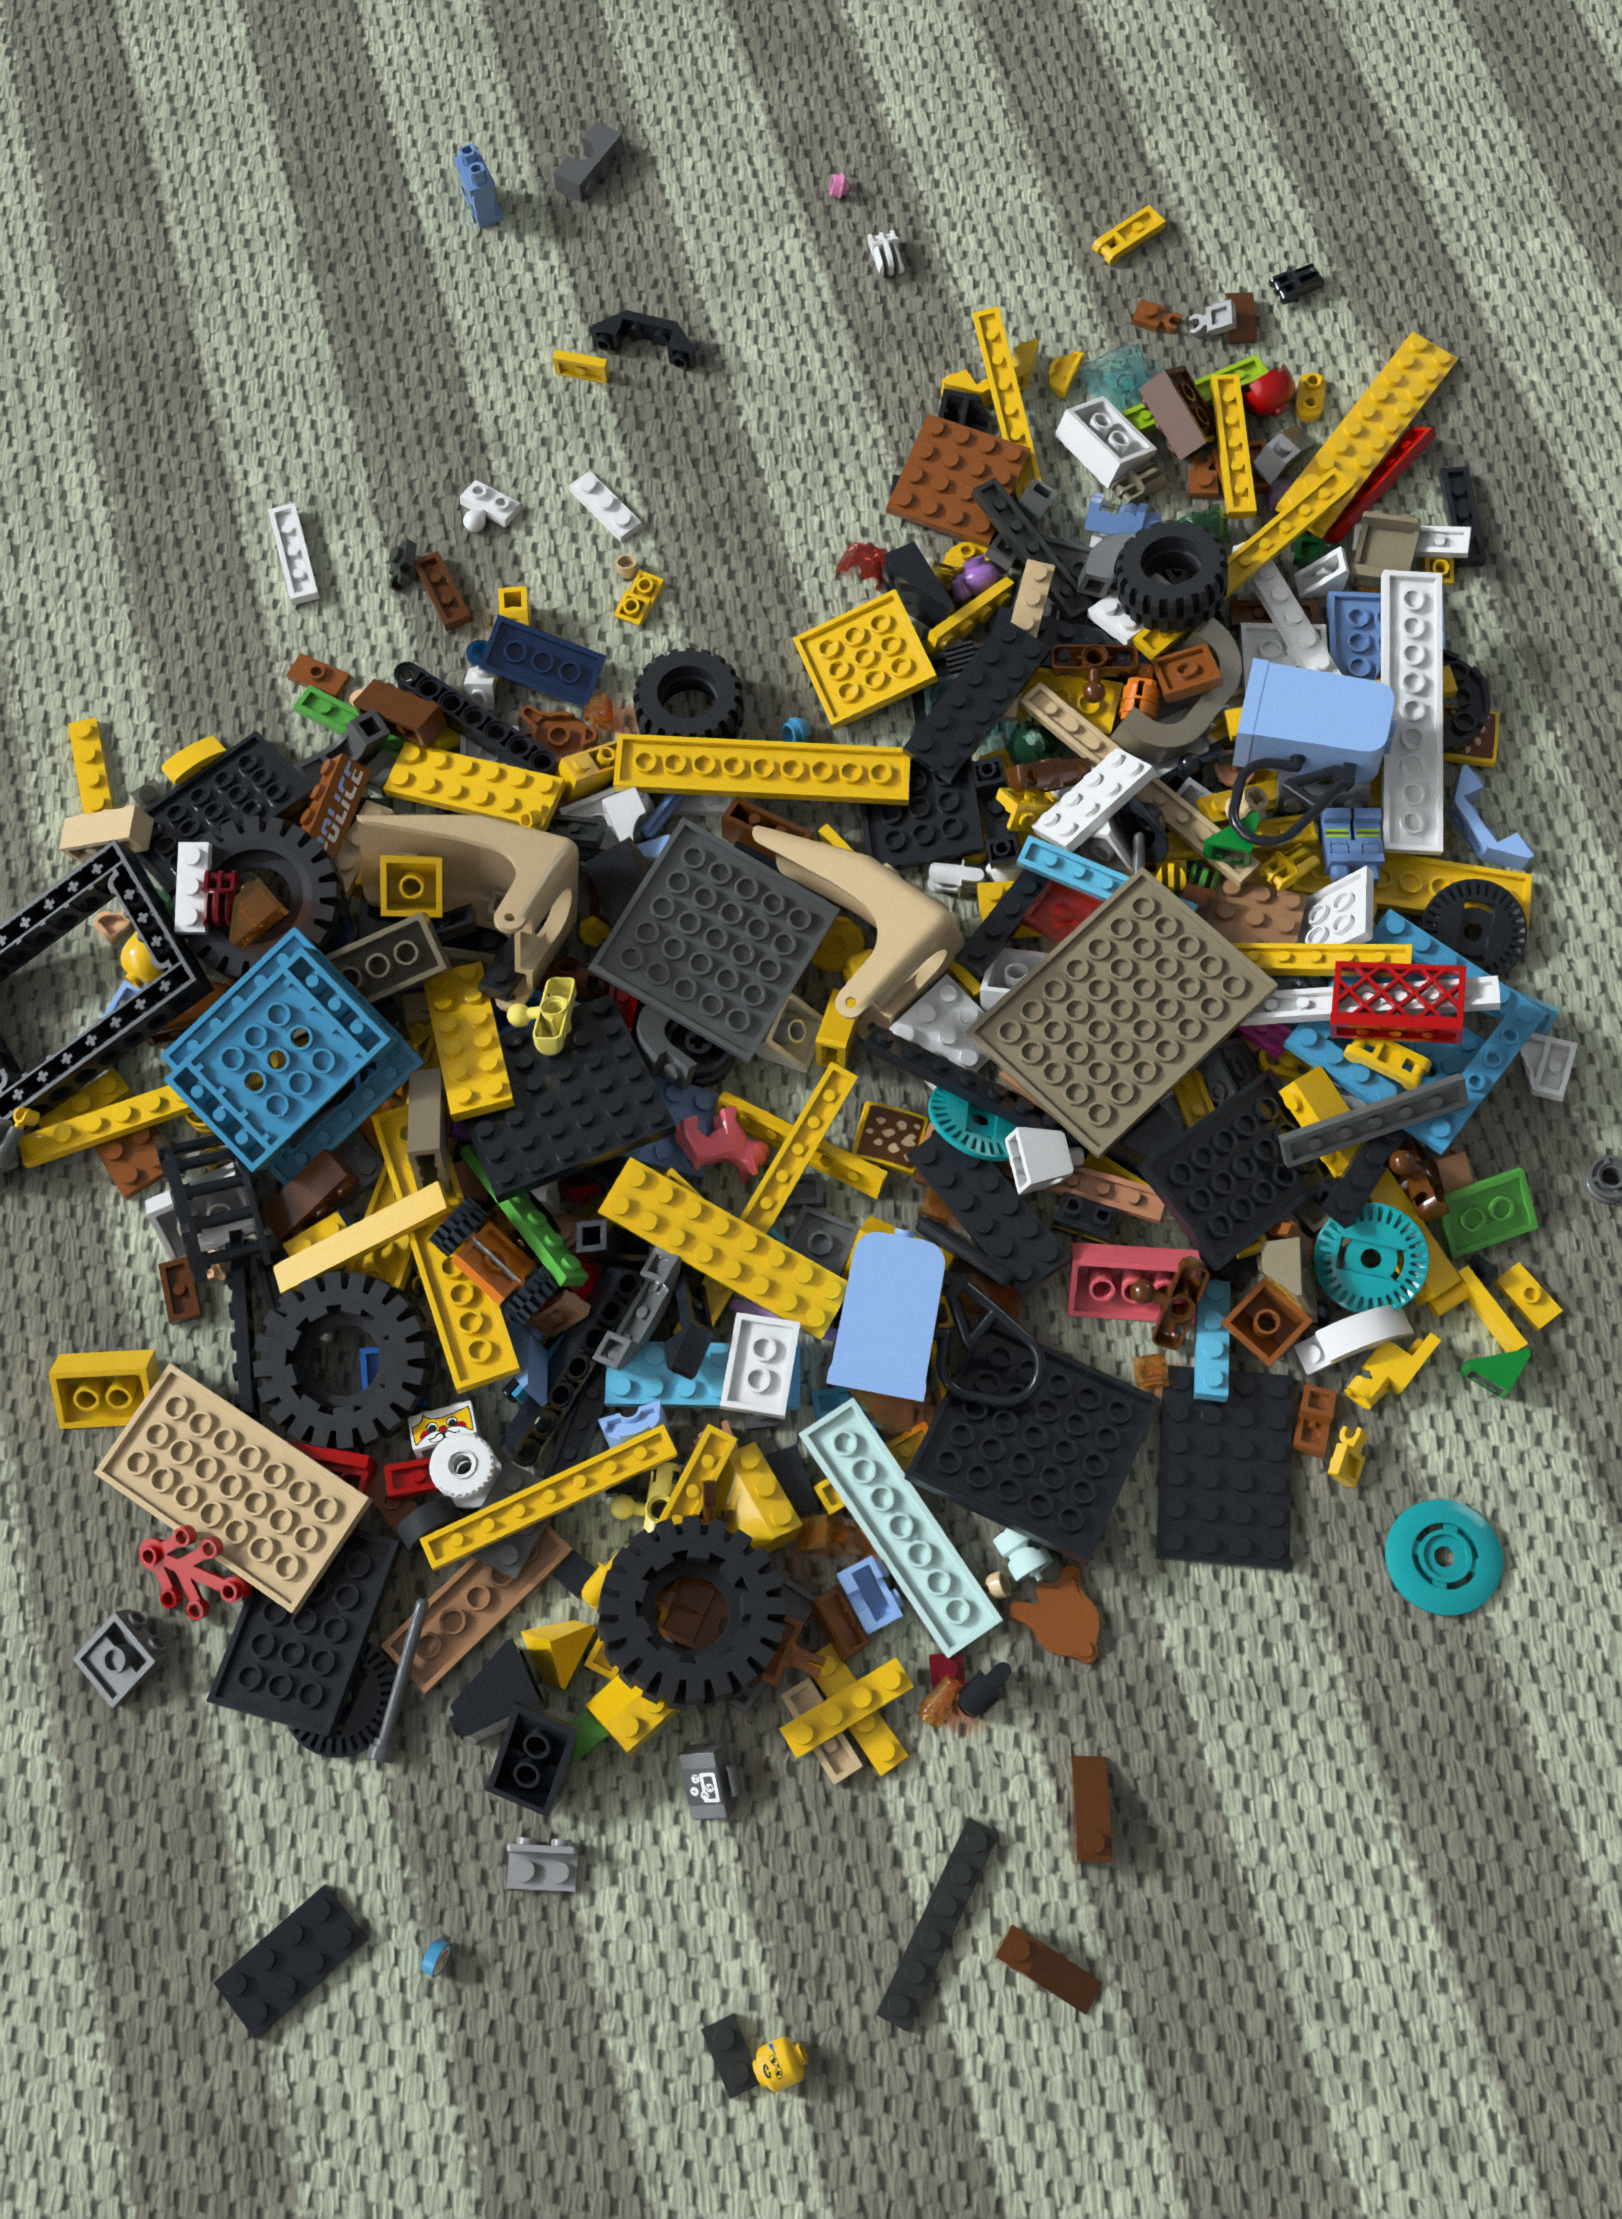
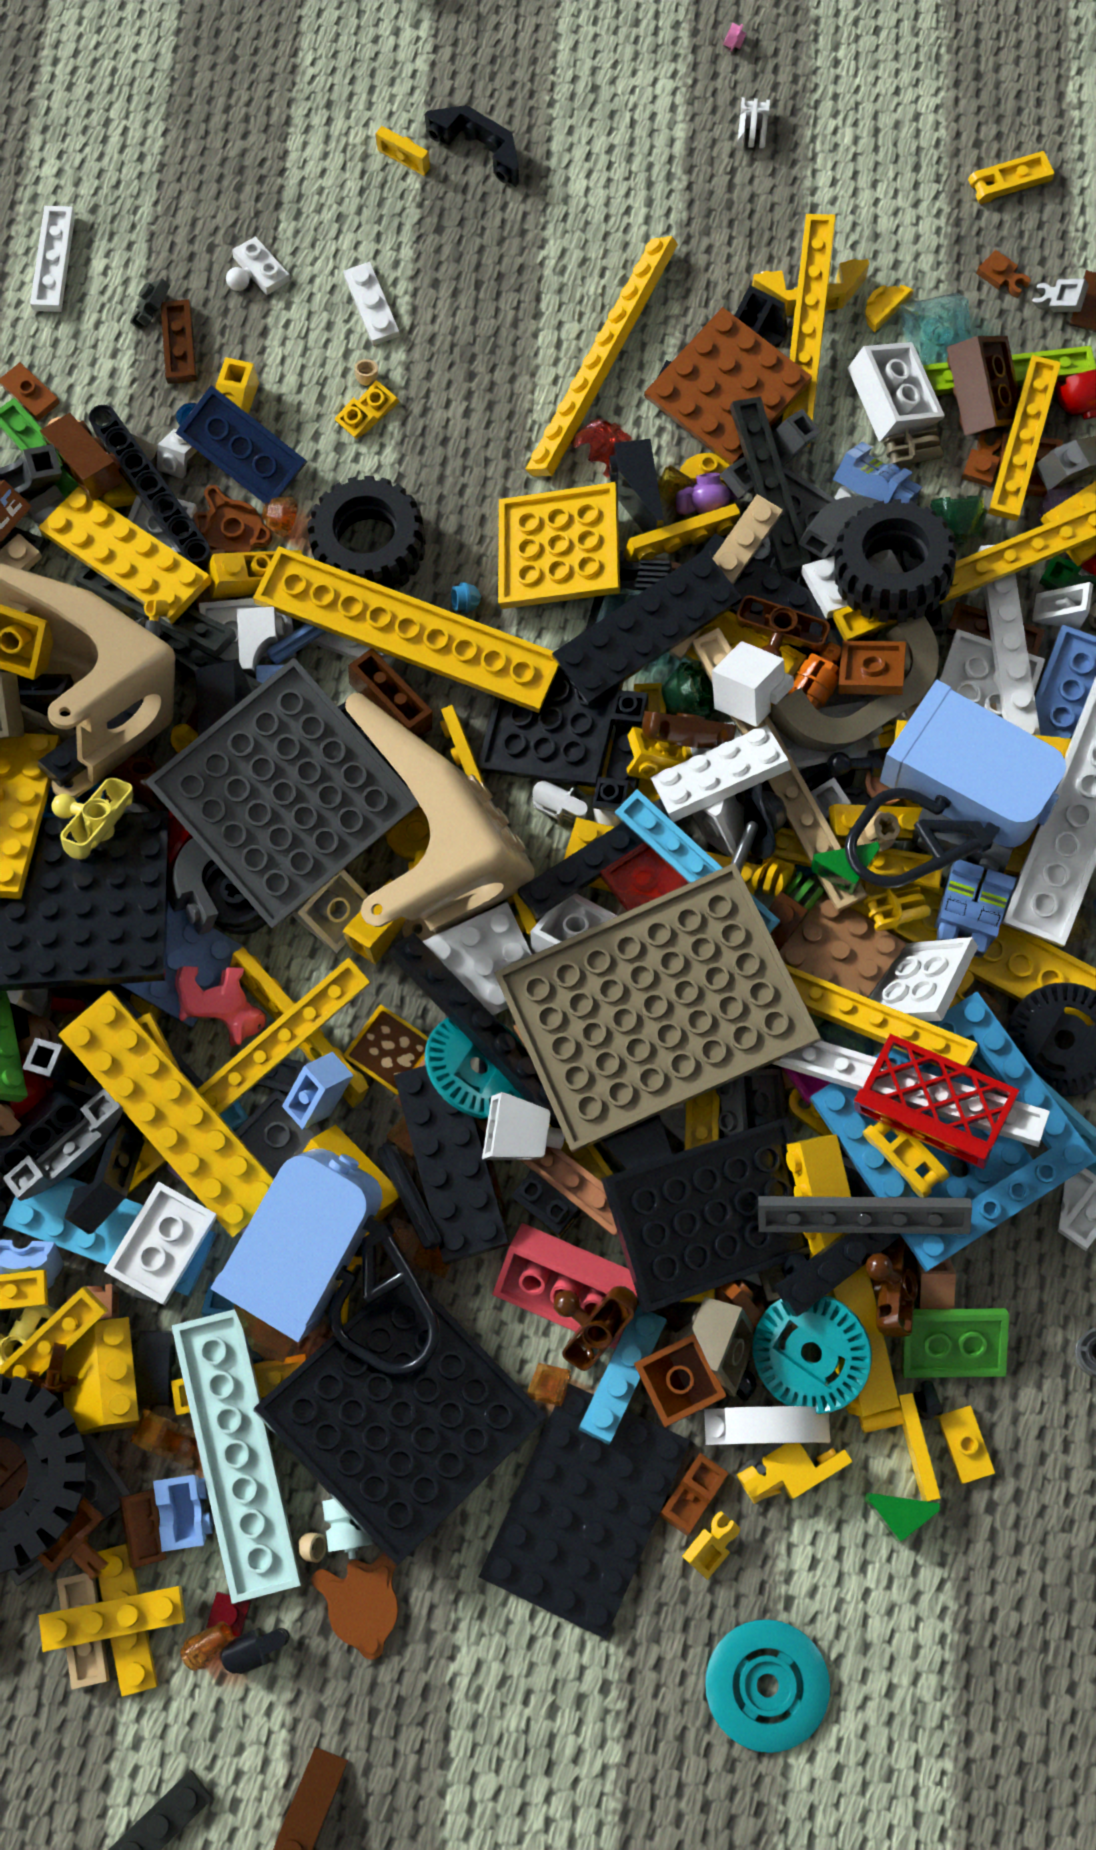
camera: 20 degrees right, 5 degrees up
none -> light blue brick [282,1052,353,1130]
none -> yellow plate [525,236,678,477]
none -> white plate [712,641,794,727]

